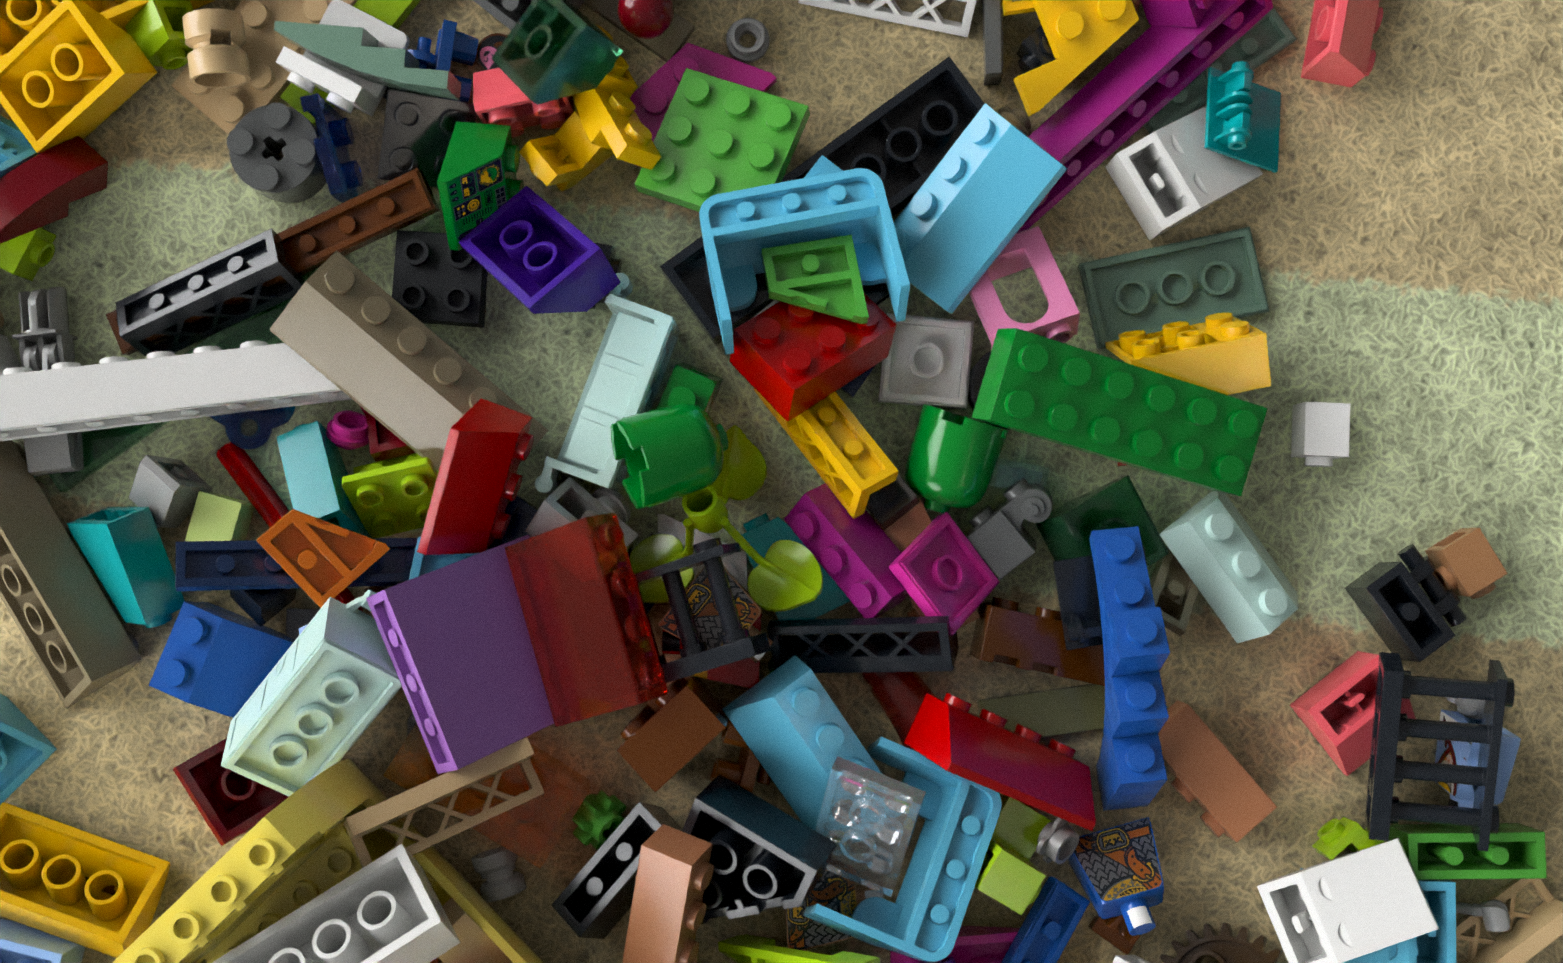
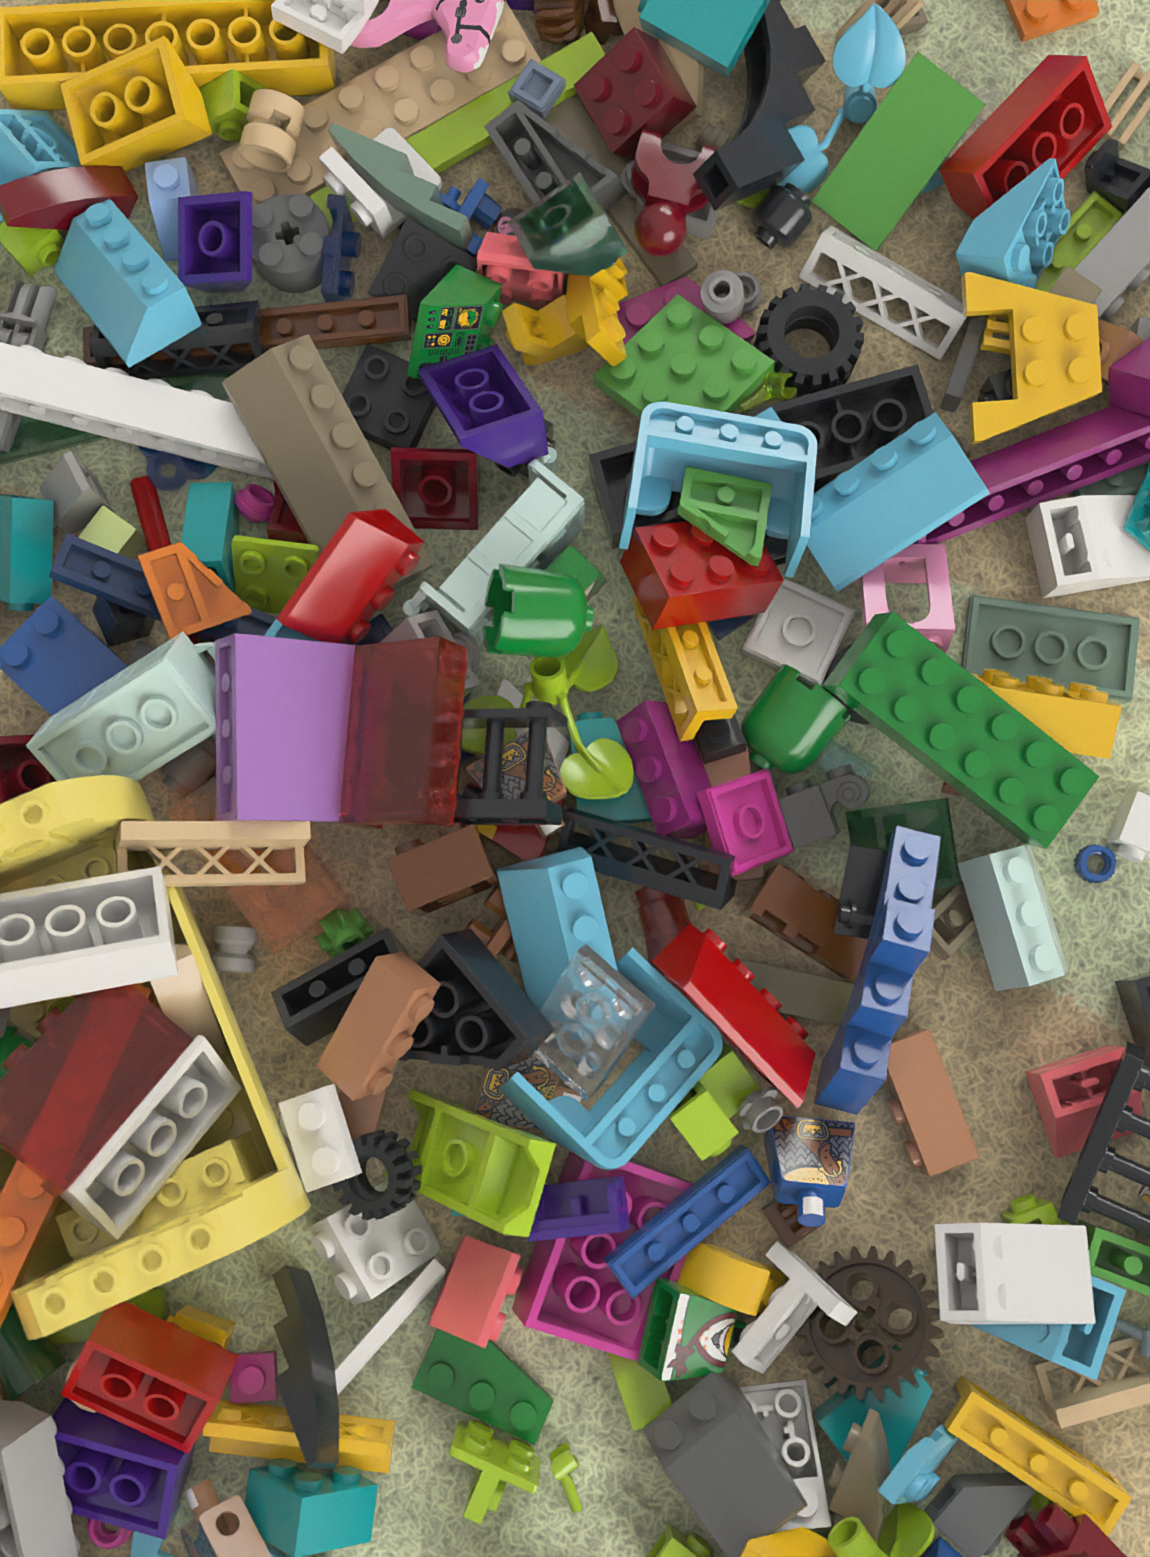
camera: 25 degrees right, 5 degrees down
none -> medium azure slope [54,199,202,368]
none -> light blue slope [145,157,199,262]
none -> light grey brick [161,738,216,797]
none -> dark purple slope [178,191,252,293]
none -> dark red slope [390,447,481,530]
none -> light grey brick [701,270,745,324]
none -> clear neon green hand [738,372,797,414]
none -> black tyre [753,283,864,400]
none -> blue axle [1074,844,1117,883]

